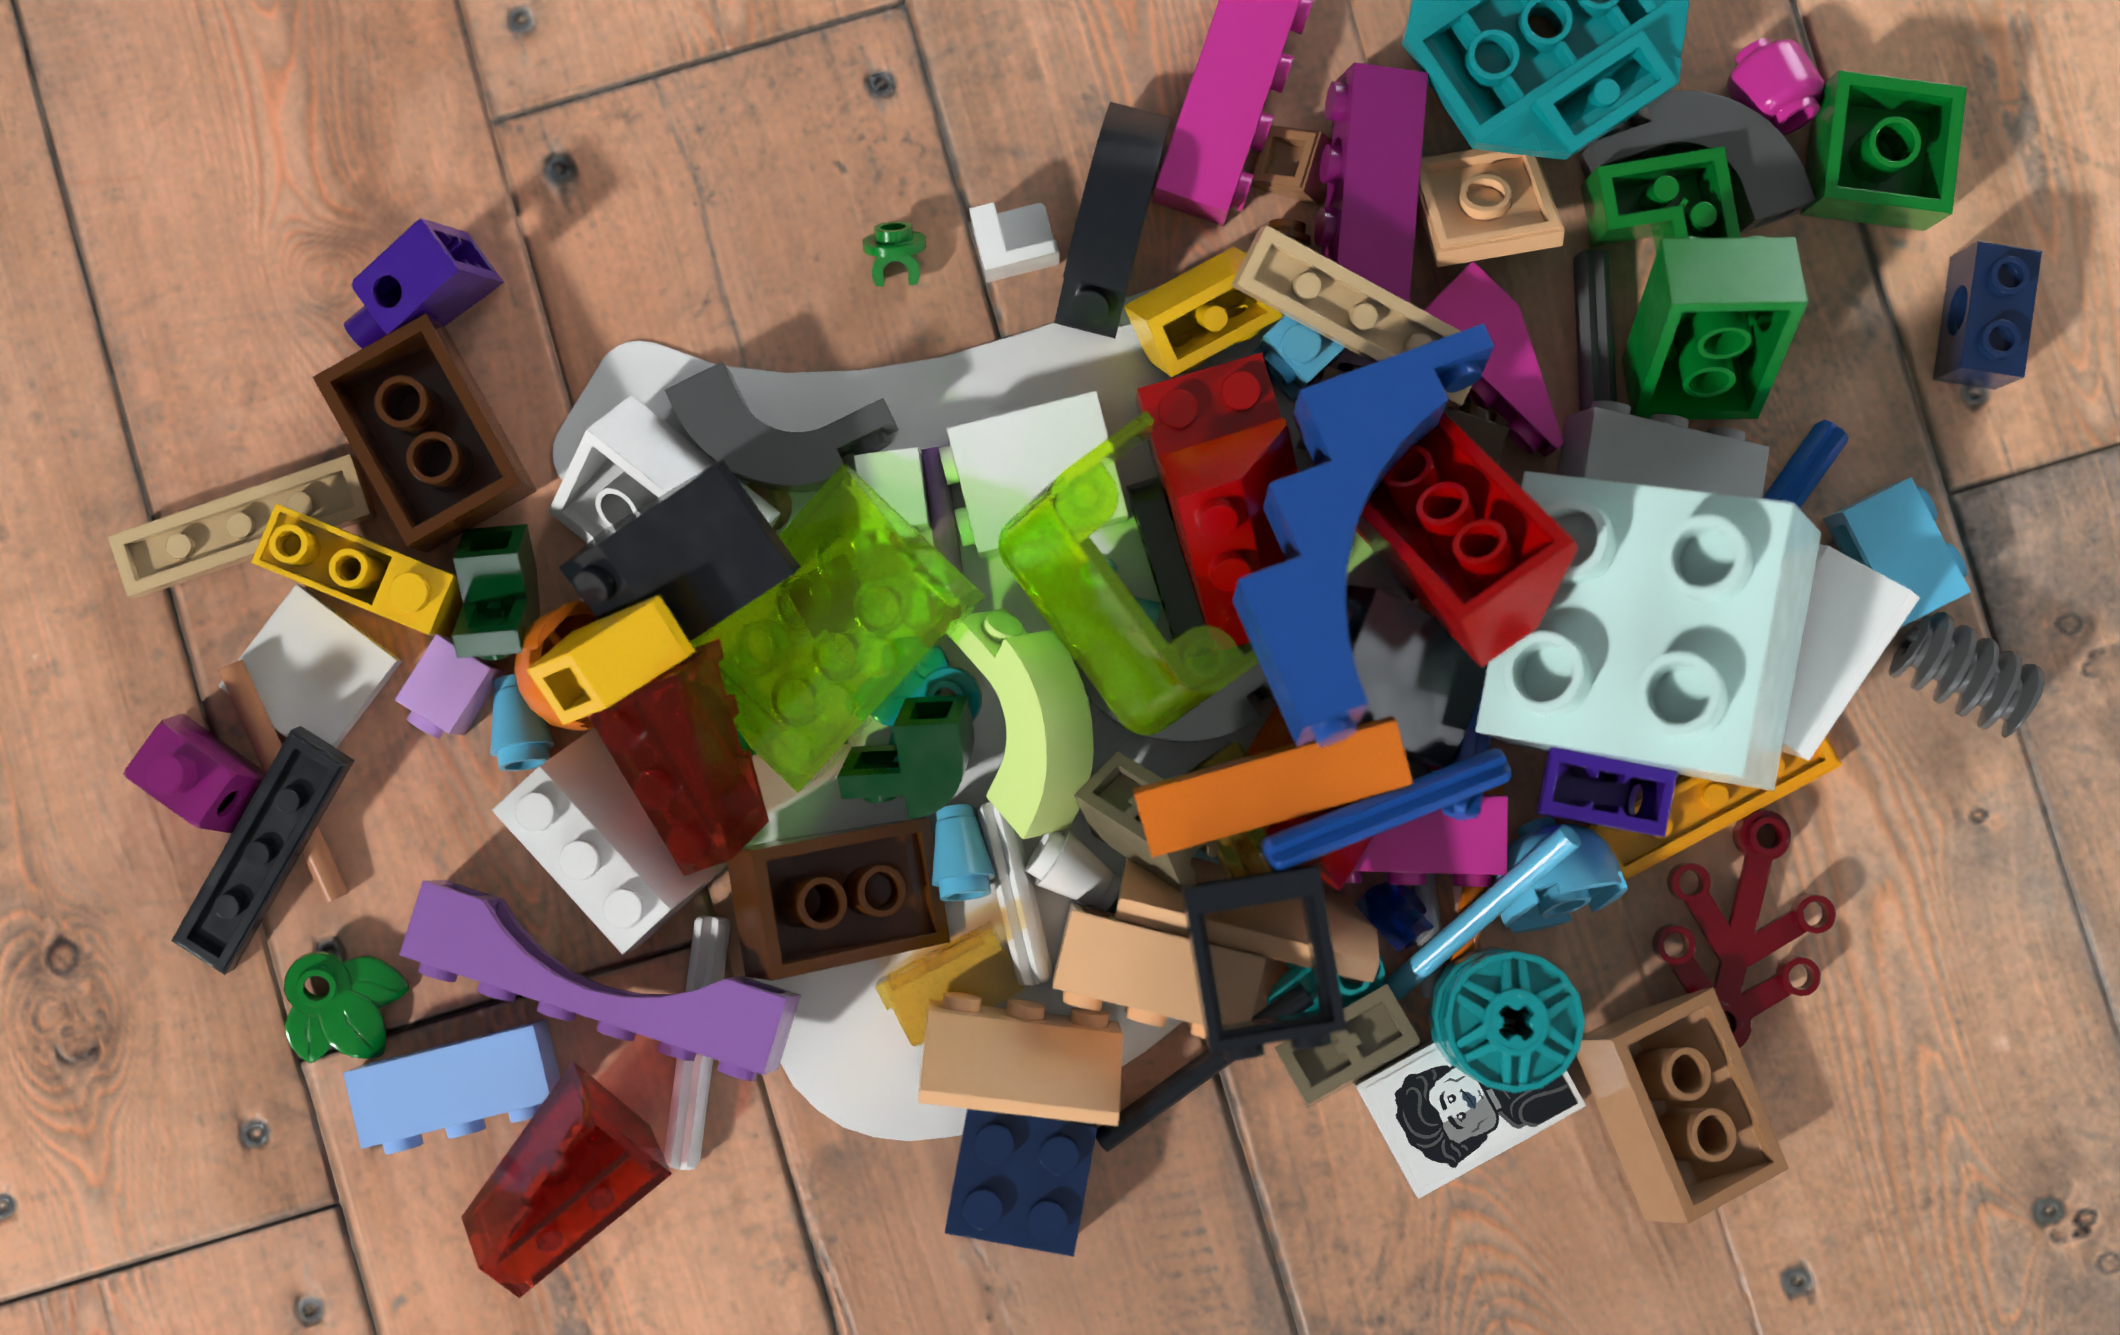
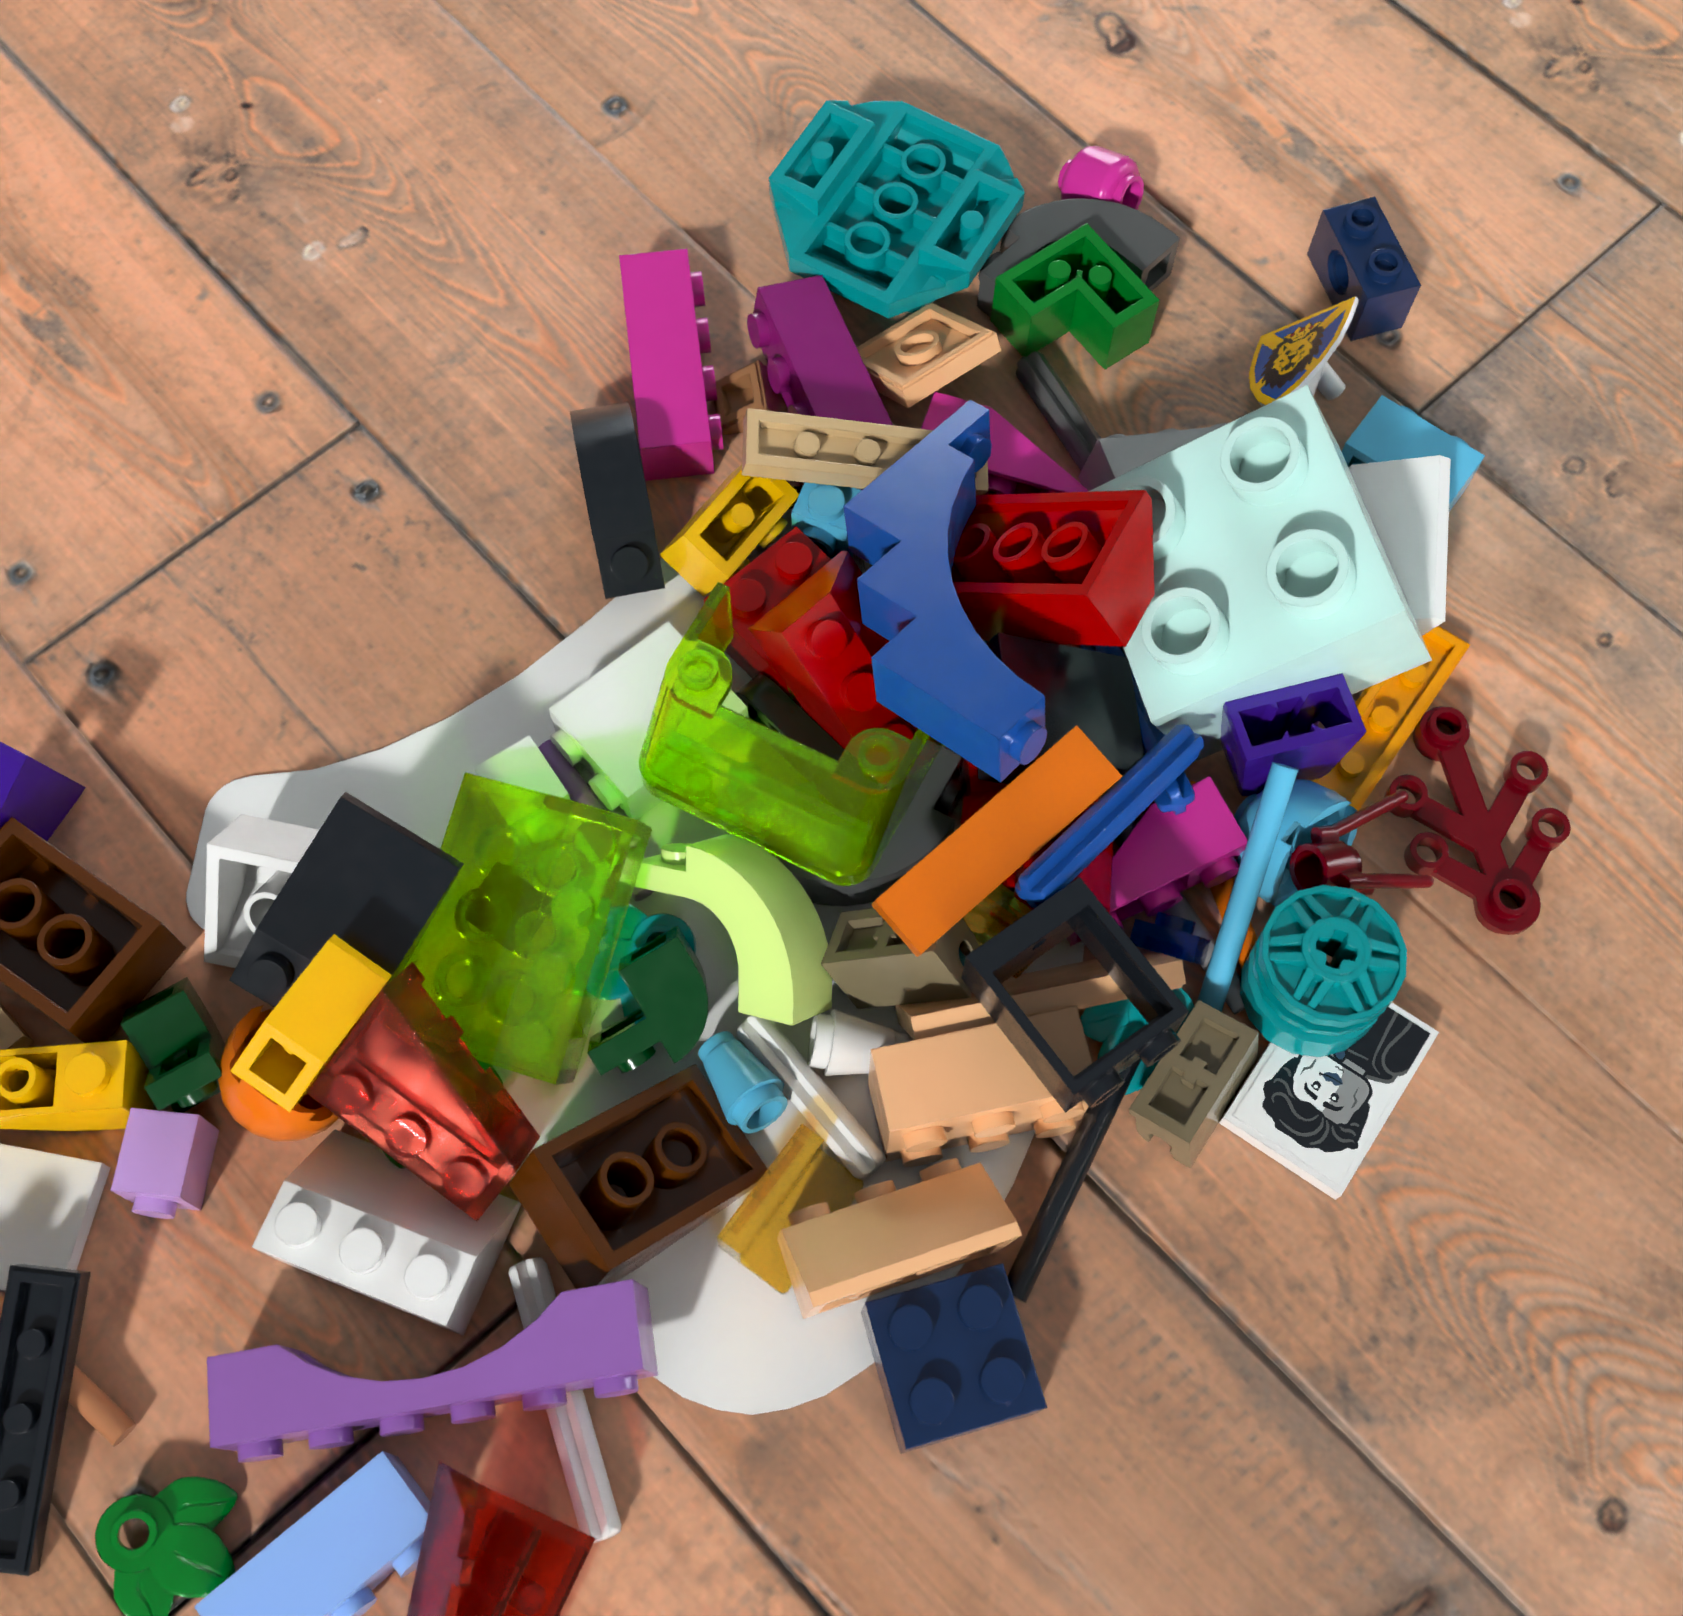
camera: 25 degrees left, 20 degrees down
medium azure cone [490,674,555,771] -> none
dark grey arch [665,362,899,492] -> none
green plate [862,221,926,287] -> none
white panel [969,202,1060,283] -> none
medium nougat slope [1577,988,1789,1224] -> none
green brick [1622,235,1808,420] -> none
green brick [1800,70,1967,231] -> none
dark grey piece [1888,612,2045,738] -> none
none -> shield [1249,296,1359,406]
none -> dark red plant [1290,790,1434,896]

